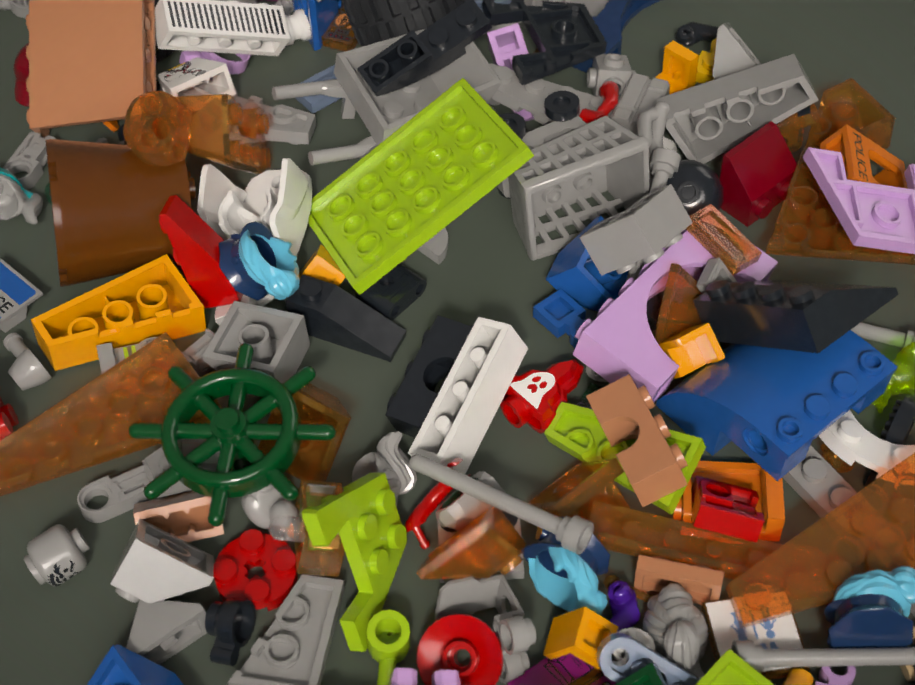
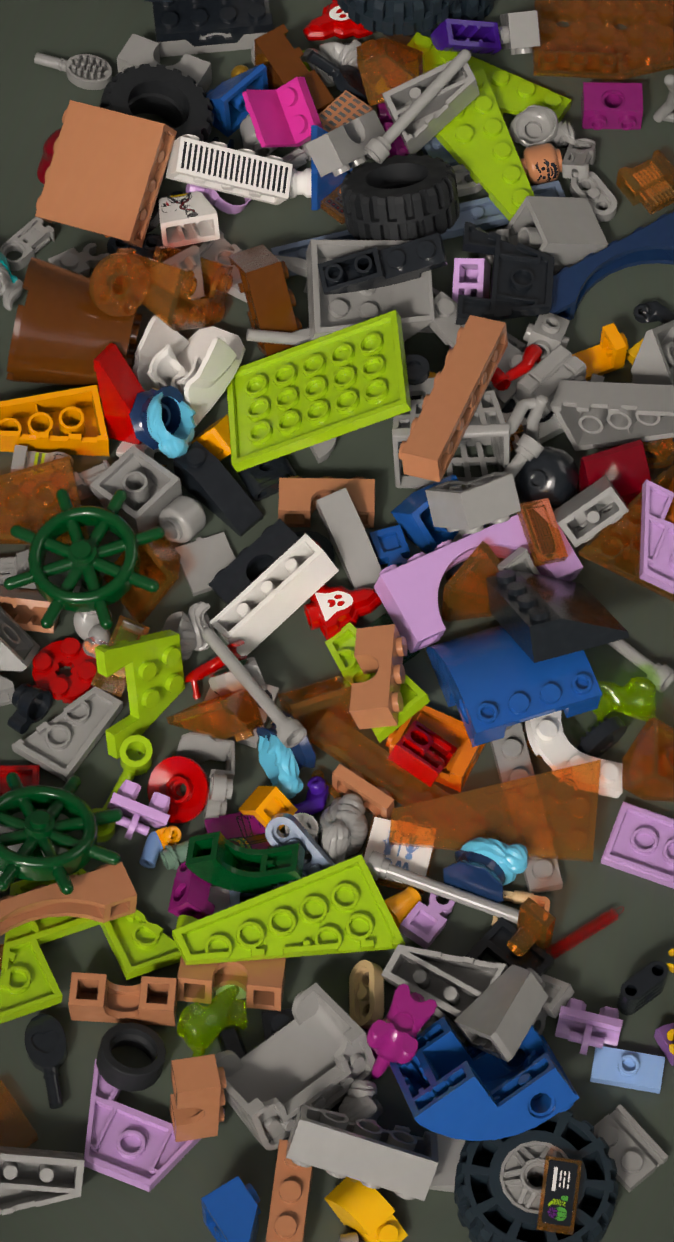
camera: 20 degrees right, 10 degrees up
light orange panel [659,323,725,379] -> none
none -> light grey head [159,496,206,543]
none -> light grey piece [174,532,235,596]
none -> reddish brown wedge [228,244,302,357]
none -> nougat arch [278,476,375,528]
none -> light grey slope [316,487,382,589]
none -> nougat brick [398,315,508,482]
none -> light grey brick [553,475,629,548]

